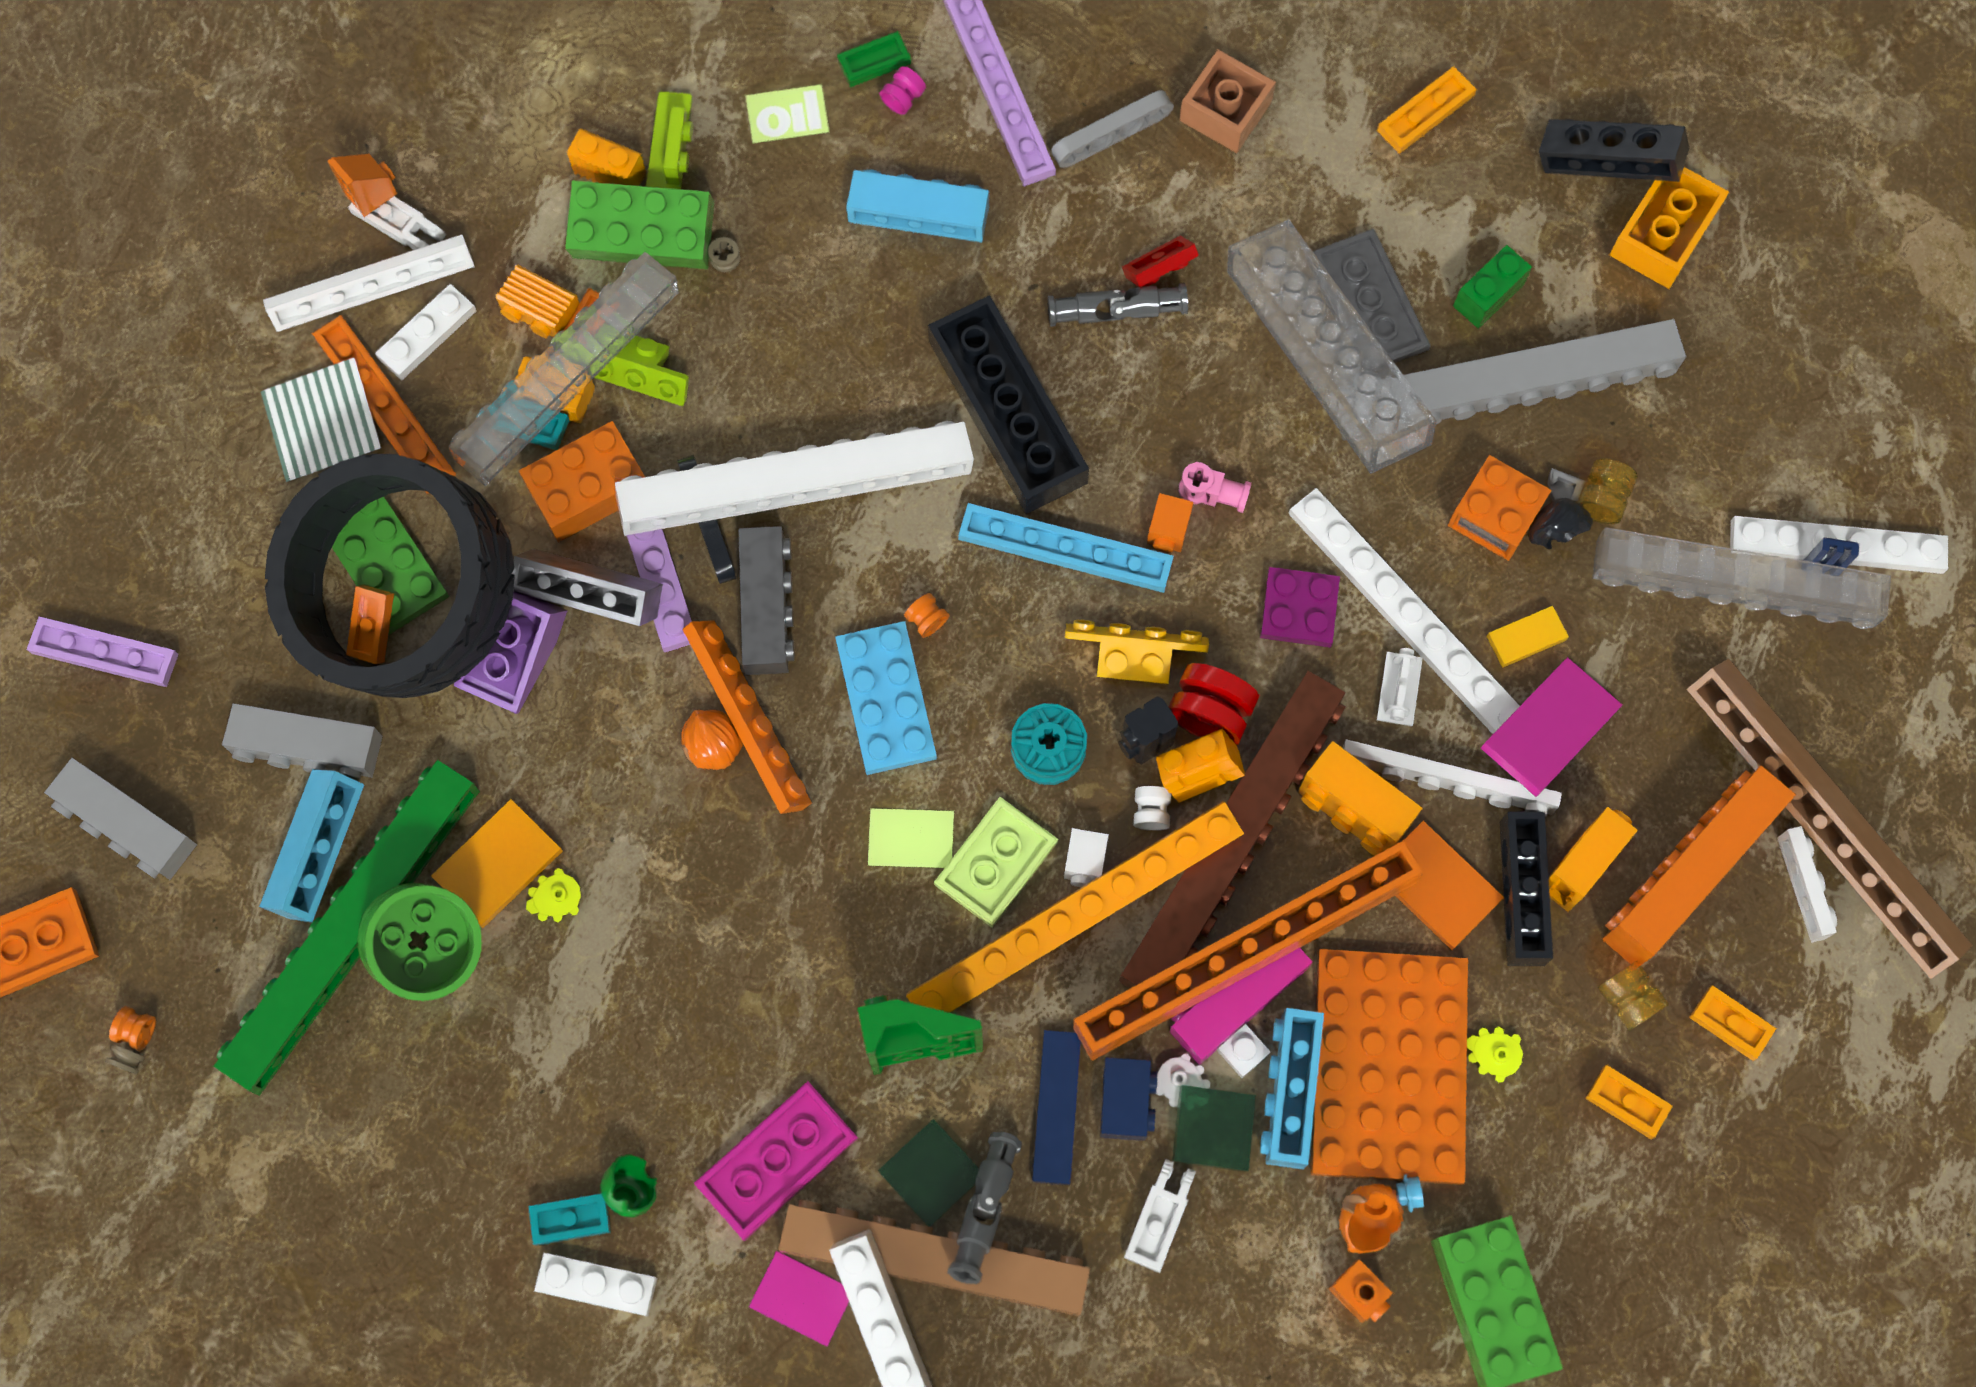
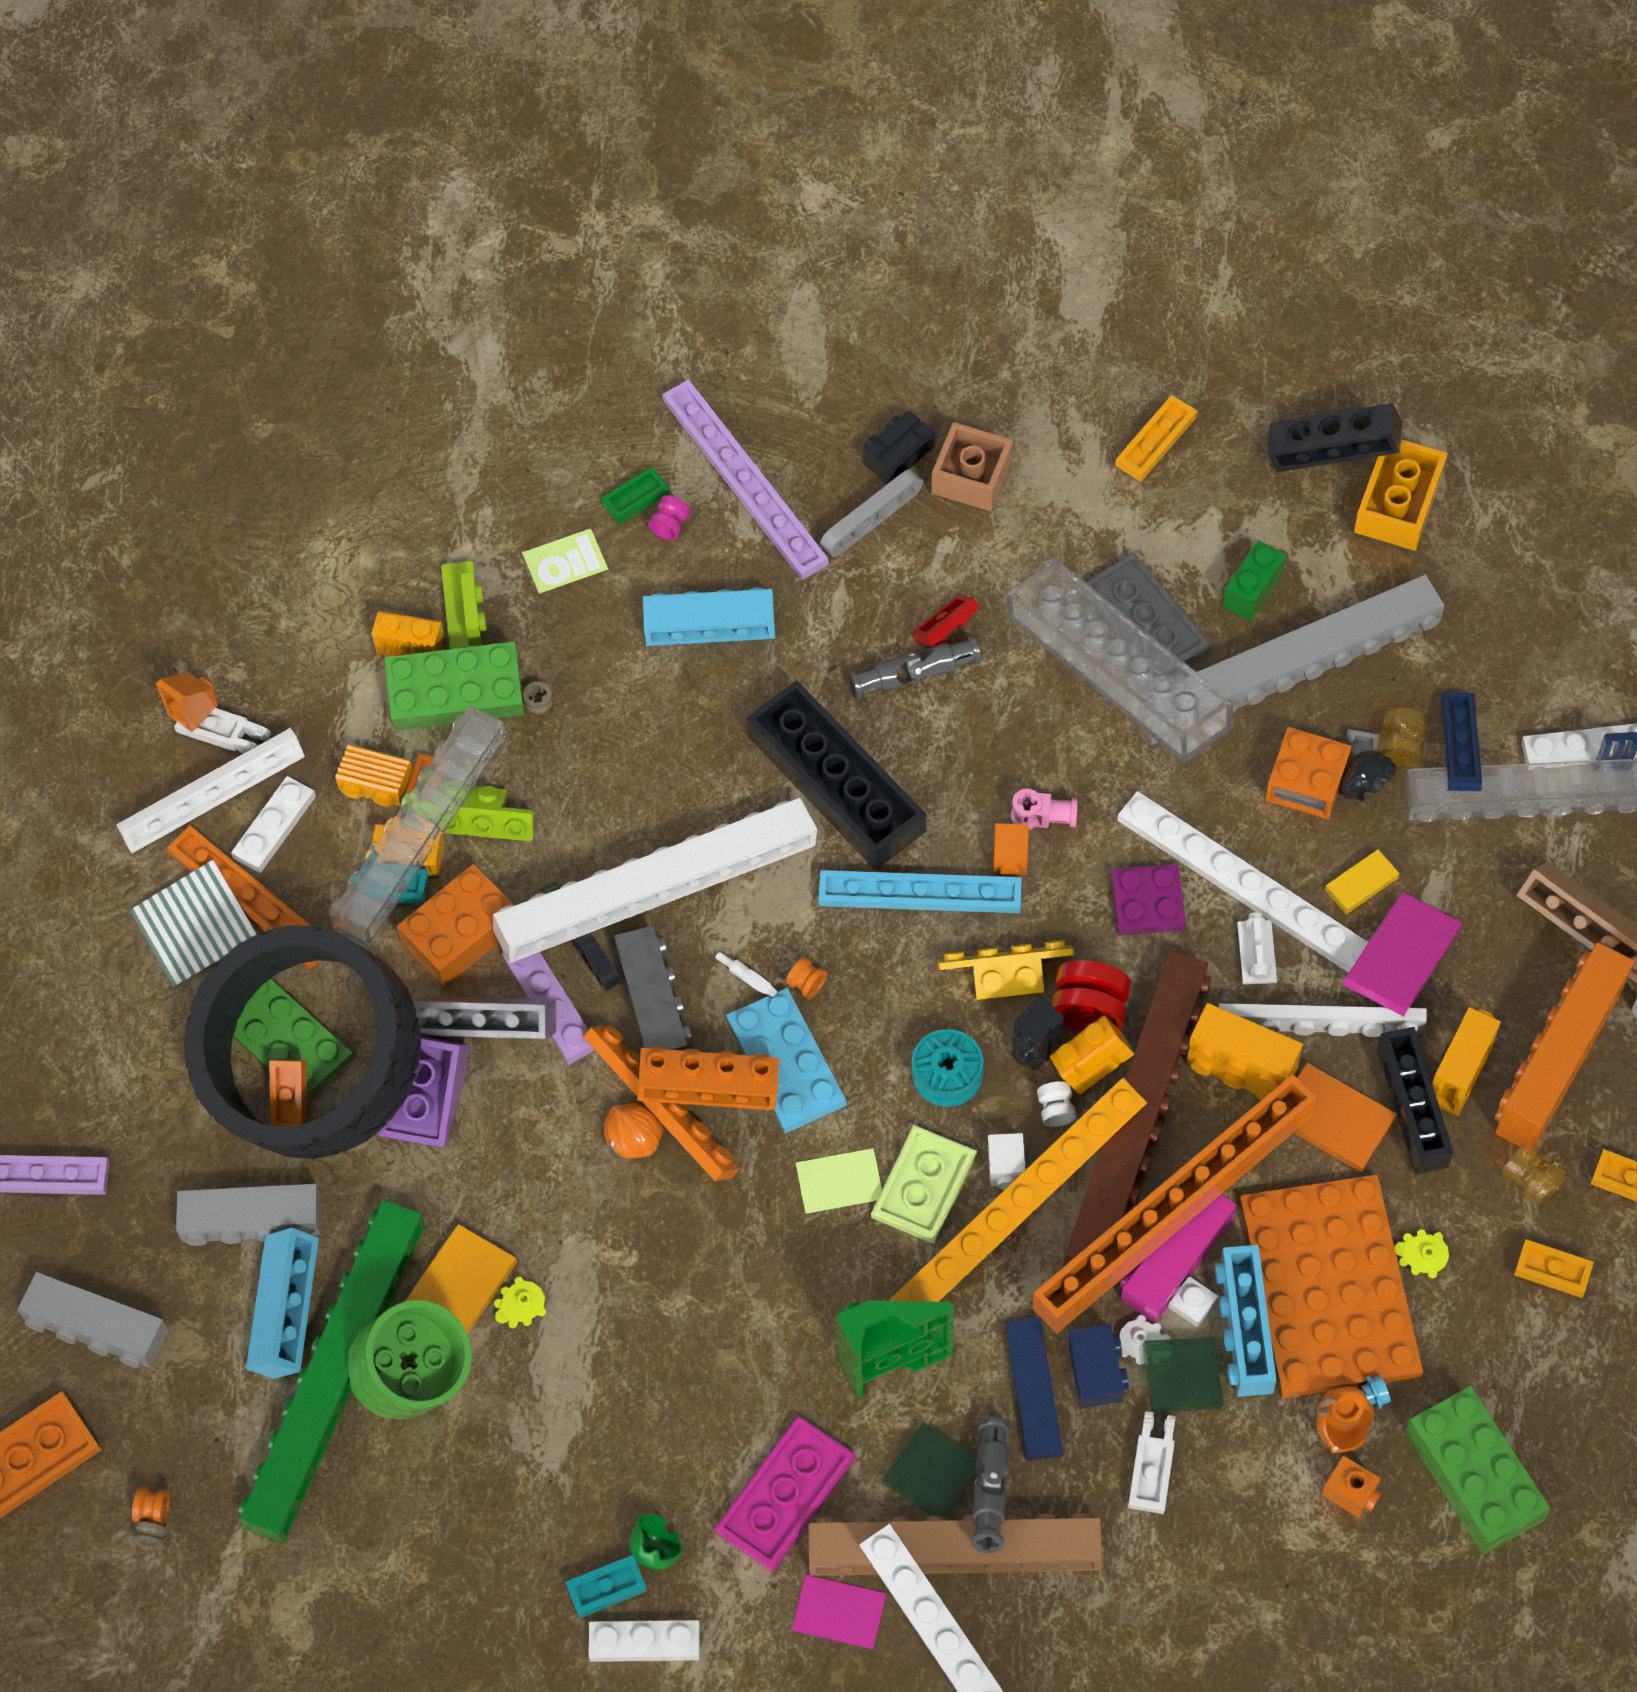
camera: 10 degrees left, 10 degrees down
none -> orange brick [637,1046,779,1110]
none -> white hand [715,952,777,997]
none -> black brick [863,410,935,484]
none -> dark blue tile [1440,693,1482,791]

